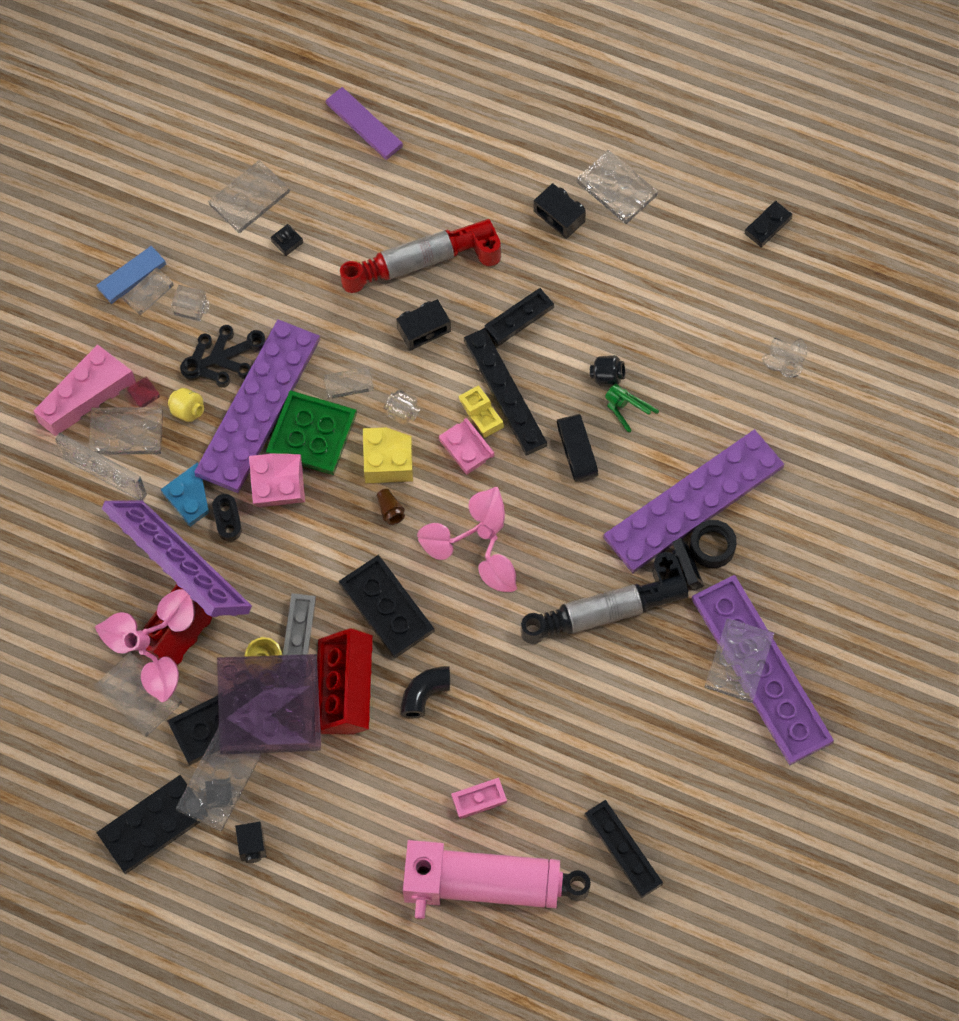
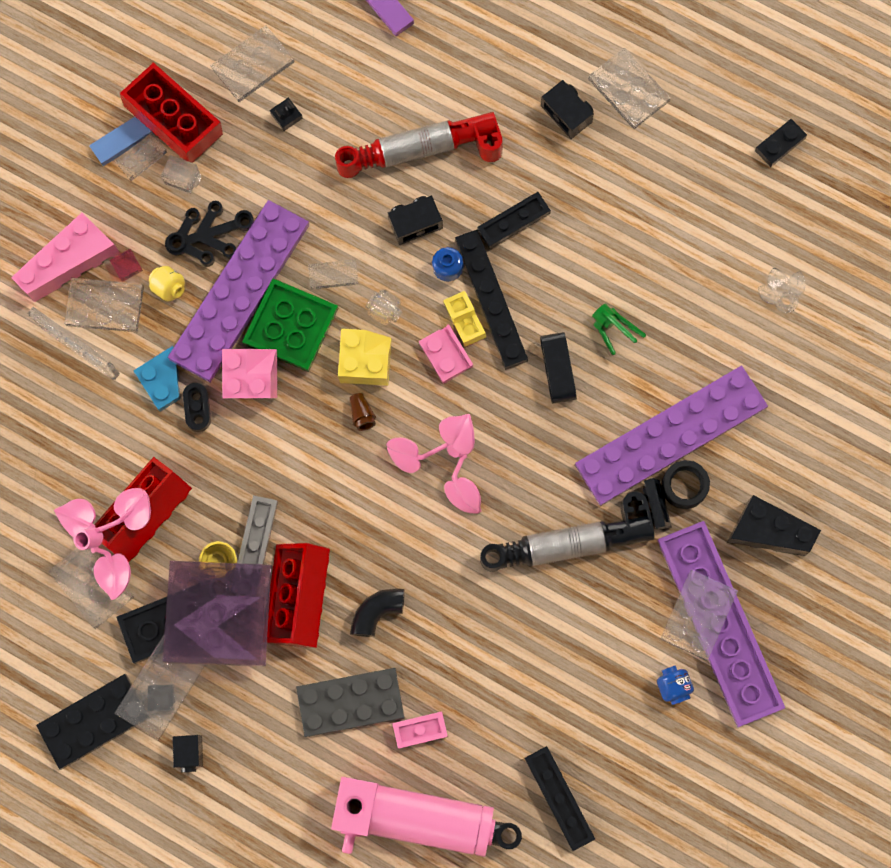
camera: 10 degrees right, 10 degrees up
medium lavender plate [102,500,252,617] -> none
black plate [339,554,435,659] -> none
black head [590,355,626,387] -> none
none -> red brick [120,62,223,165]
none -> dark grey plate [296,668,405,737]
none -> blue head [432,247,464,282]
none -> blue head [657,665,694,705]
none -> black wedge [727,495,821,556]

